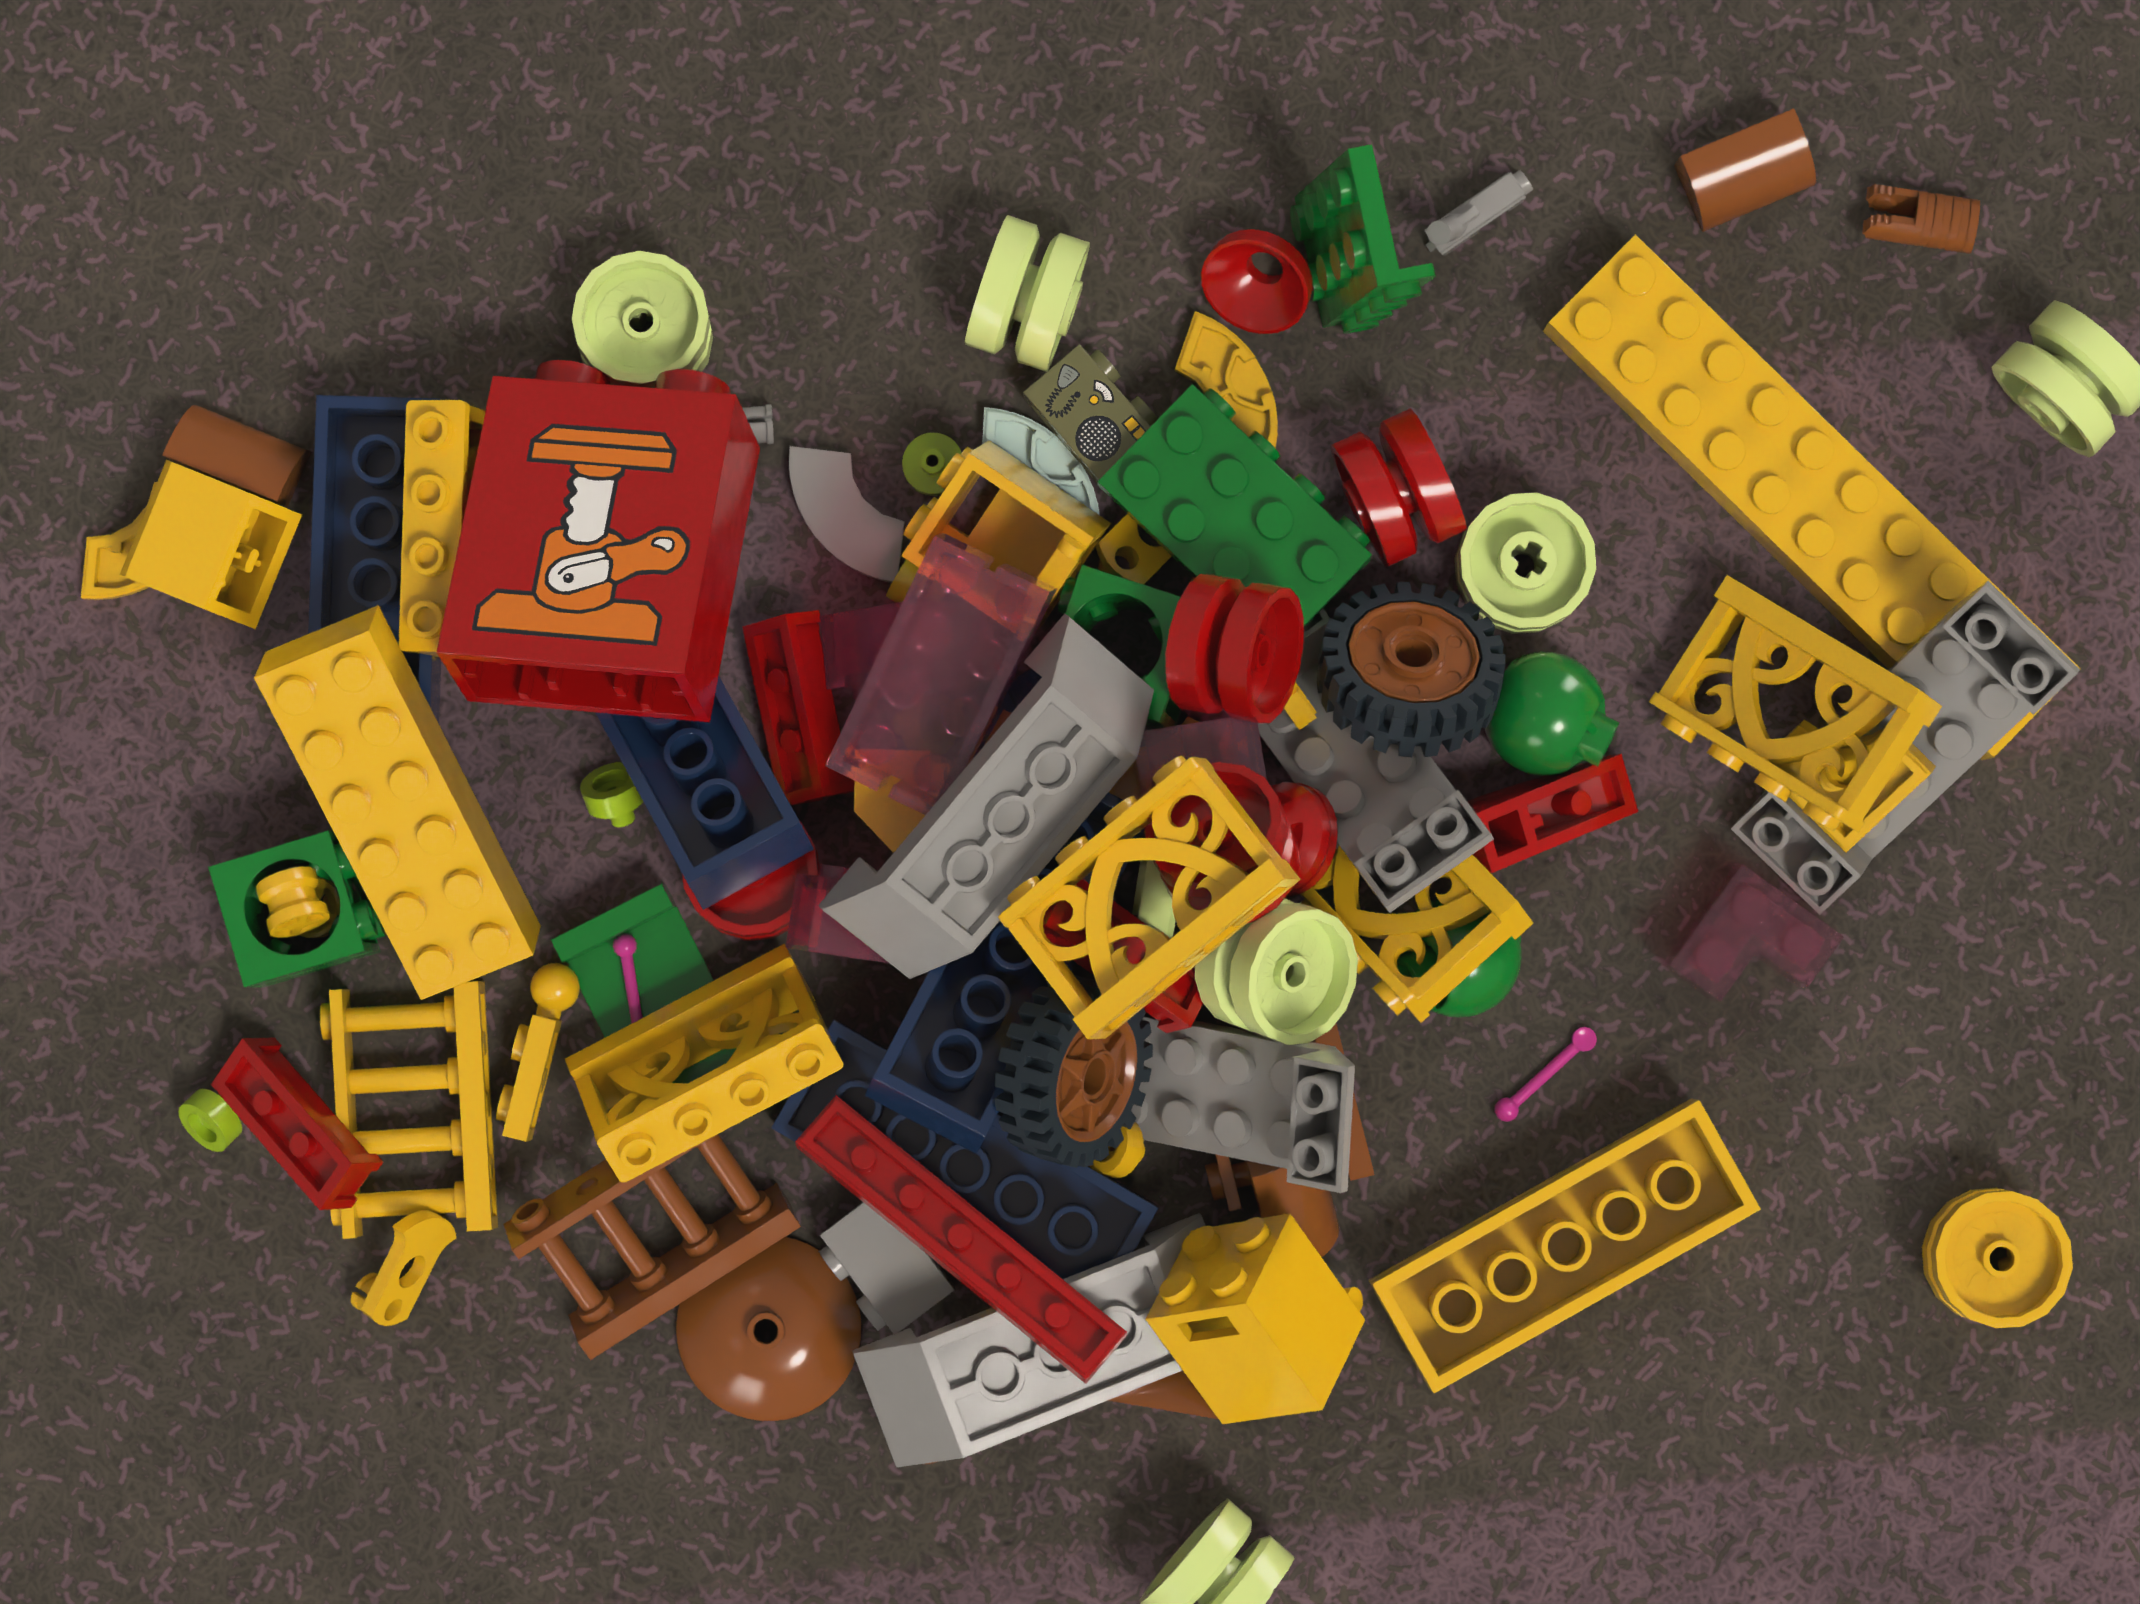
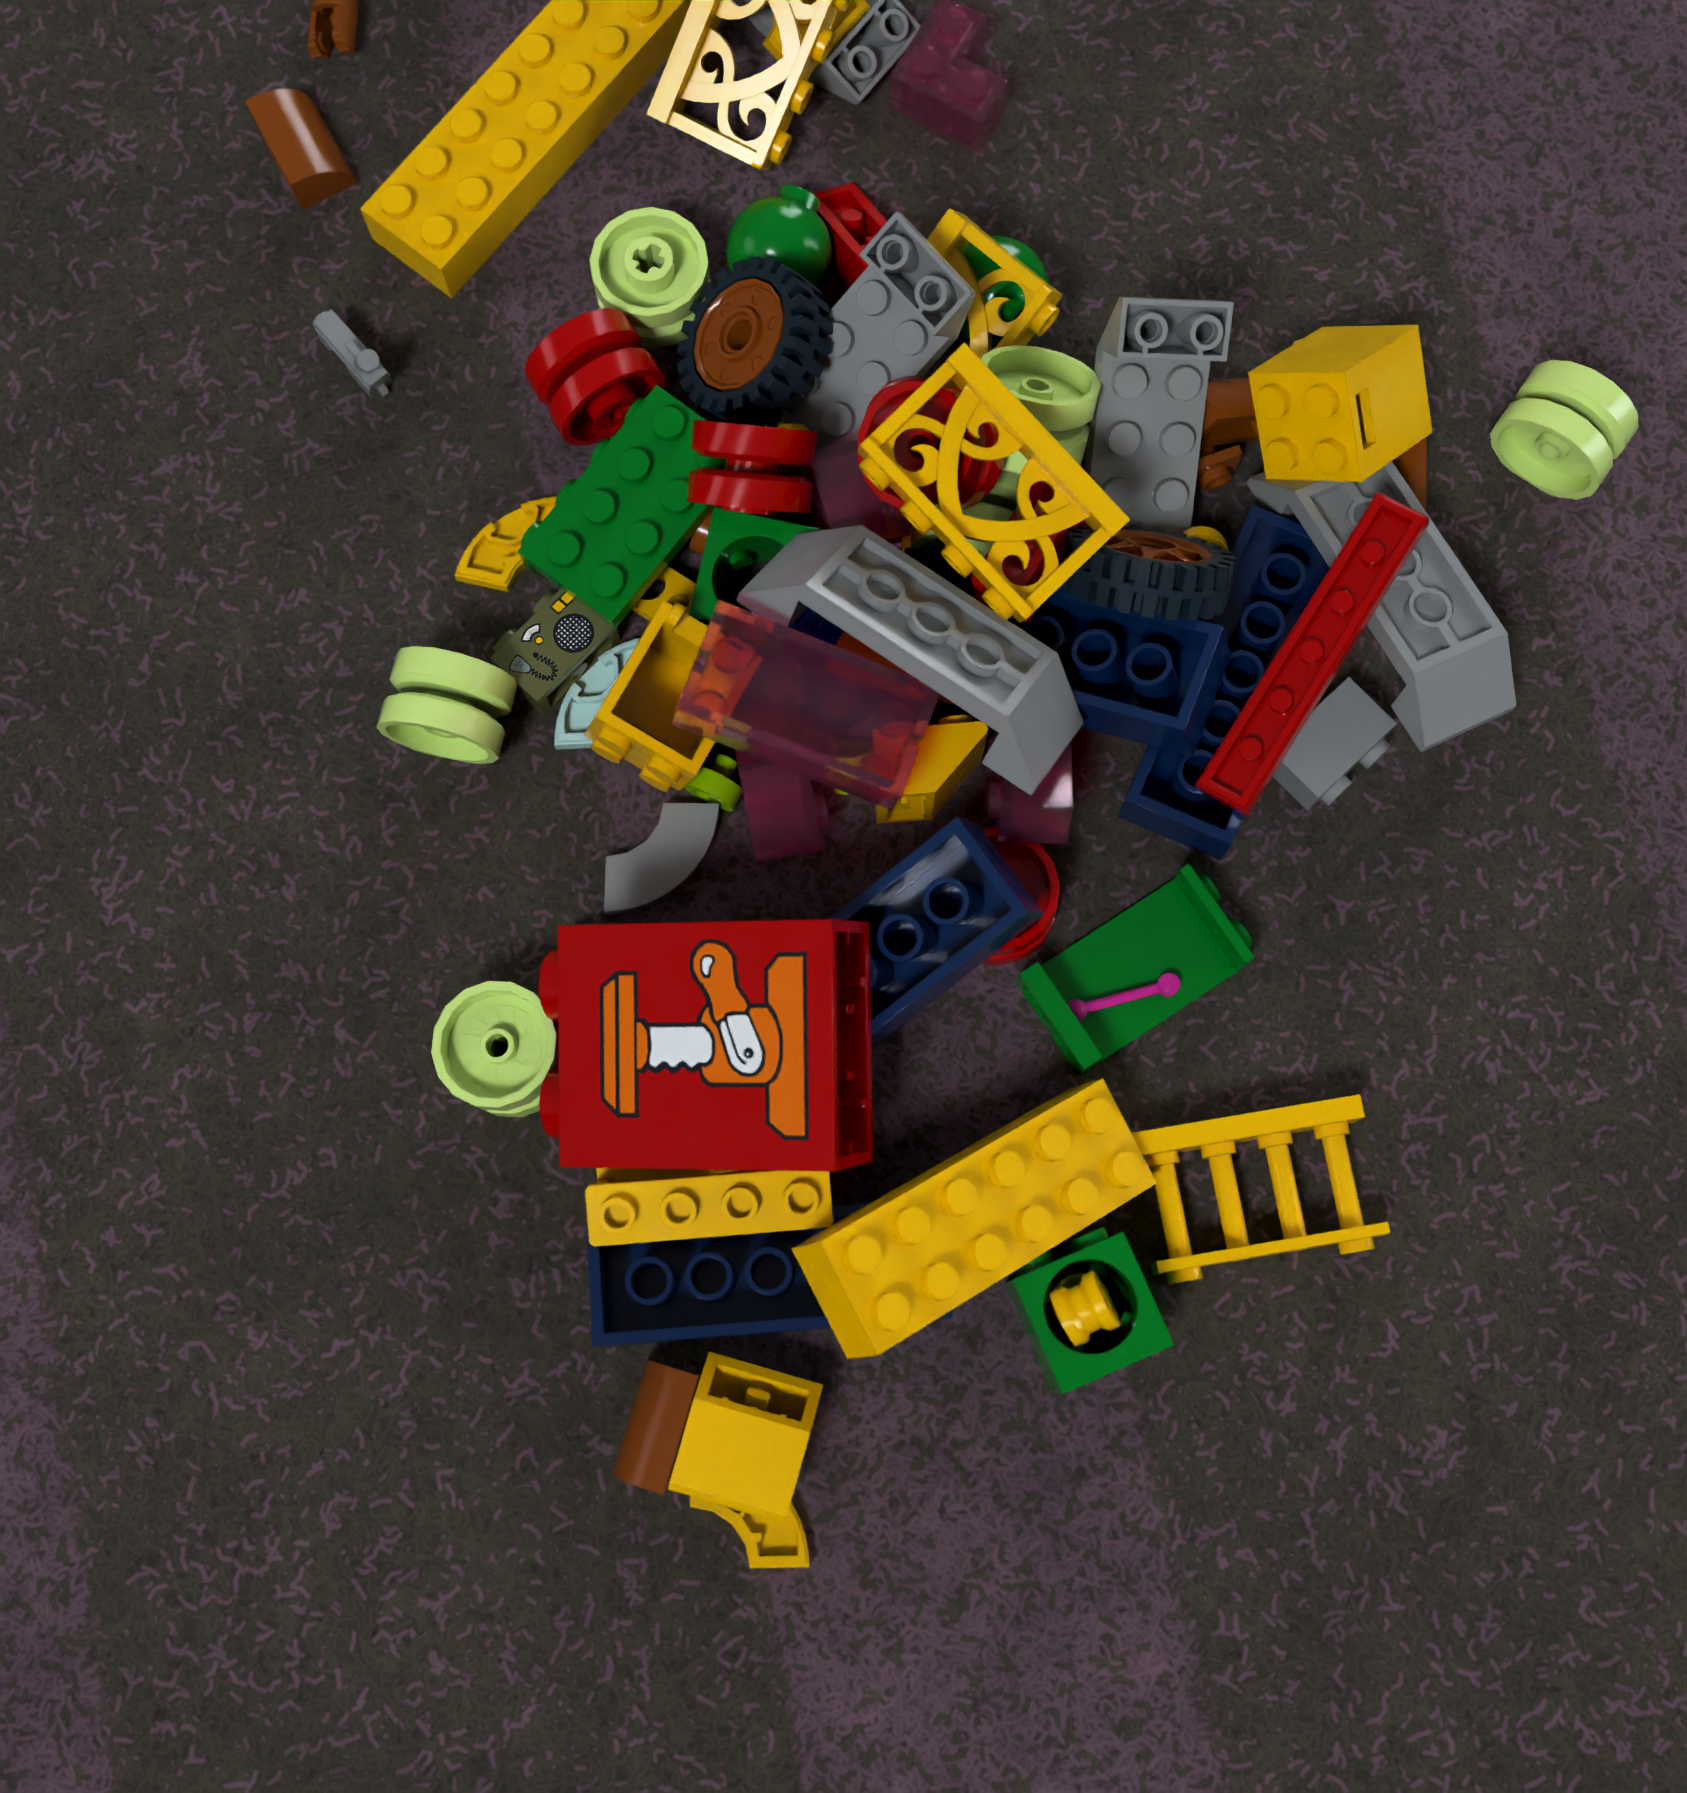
camera: 100 degrees left, 10 degrees down
lime tile [178,1088,242,1152] -> none
red container [211,1037,383,1210] -> none
yellow piece [351,1210,456,1326] -> none
yellow plate [496,963,580,1142] -> none
dark orange fence [503,1134,801,1360] -> none
yellow fence [565,943,843,1183] -> none
lime tile [580,762,643,827] -> none
dark orange dish [676,1237,861,1421] -> none
red container [742,610,855,806] -> none
lime tile [902,433,962,496] -> none
red piece [1201,229,1313,334] -> none
green bracket [1290,144,1436,334] -> none
yellow brick [1368,1099,1761,1393] -> none
dark pink hinge [1494,1027,1597,1122] -> none

